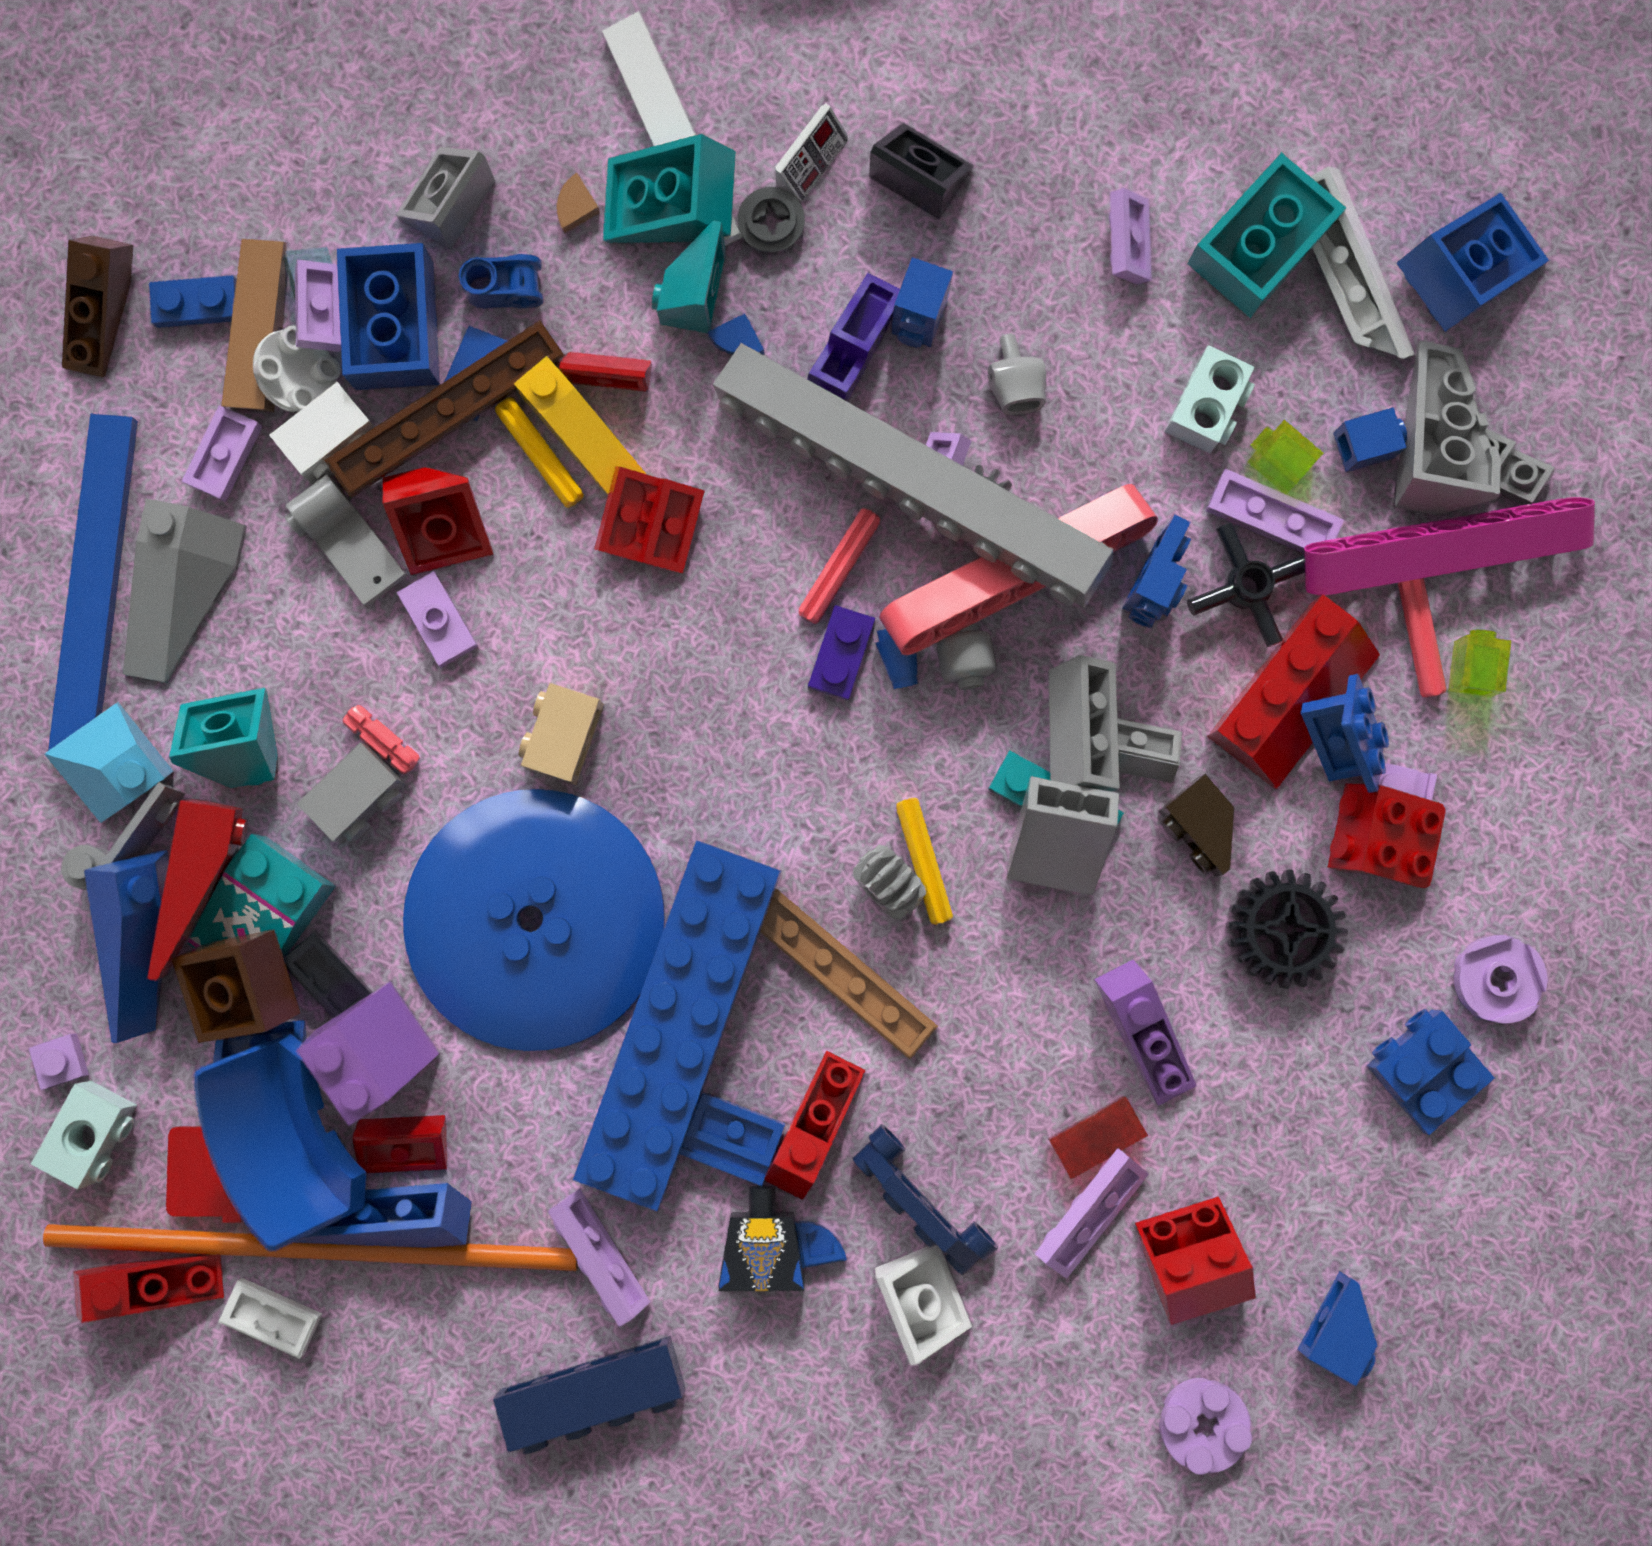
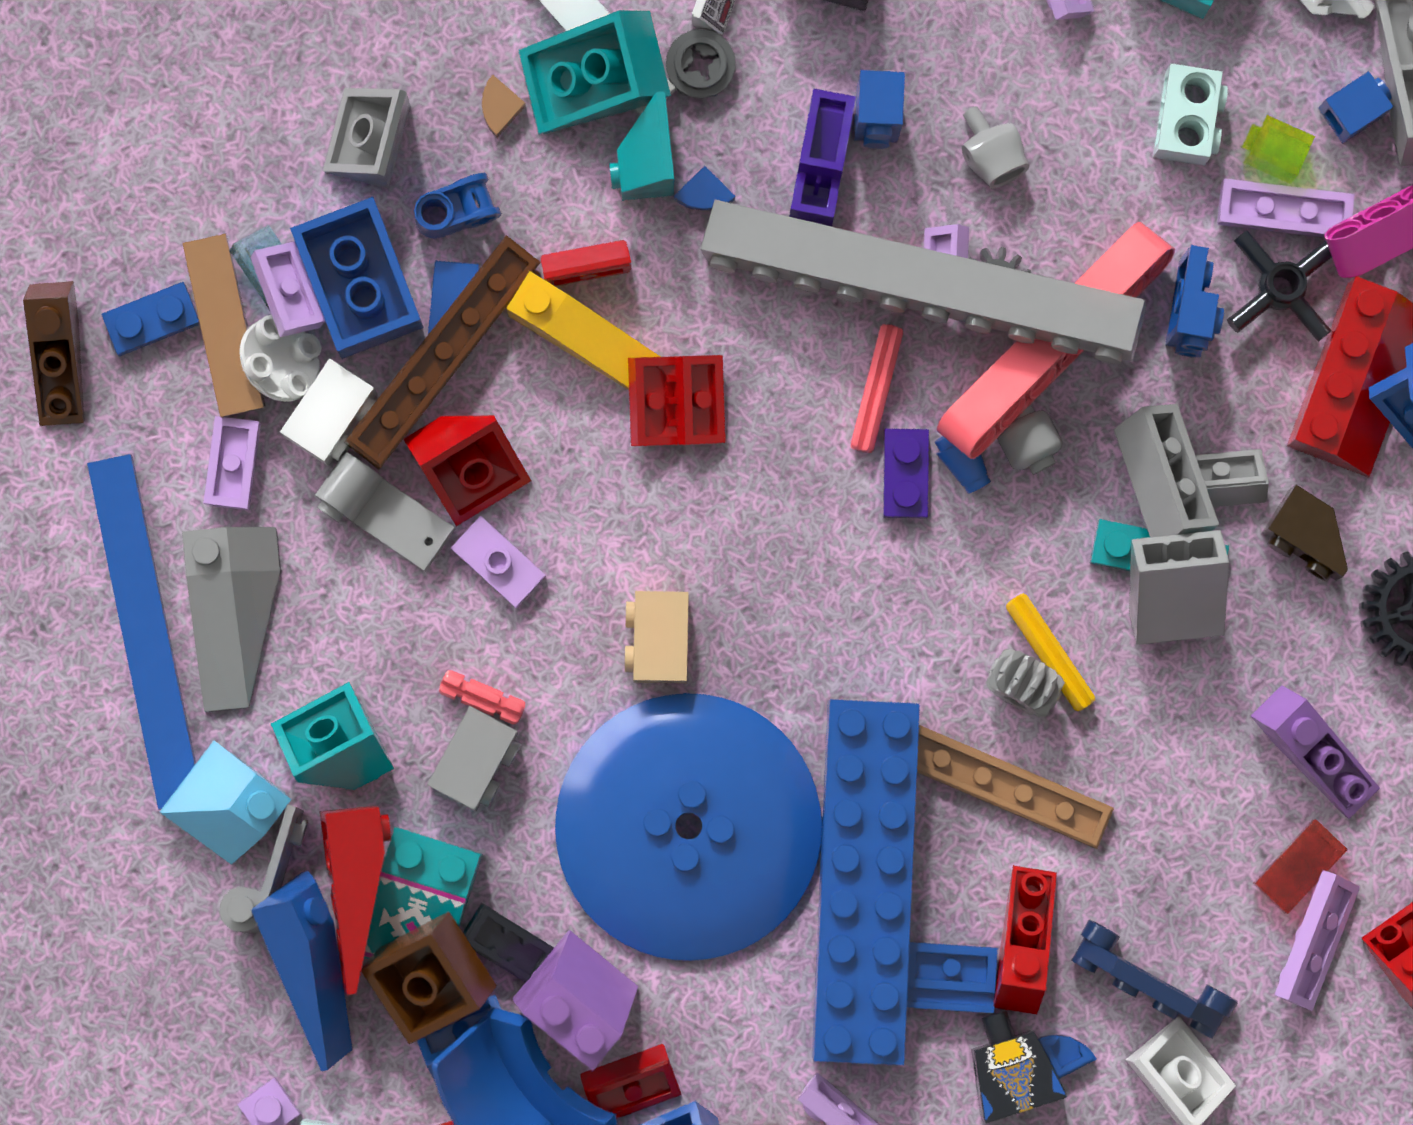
camera: 25 degrees left, 0 degrees up
yellow axle [495,397,584,508] -> none

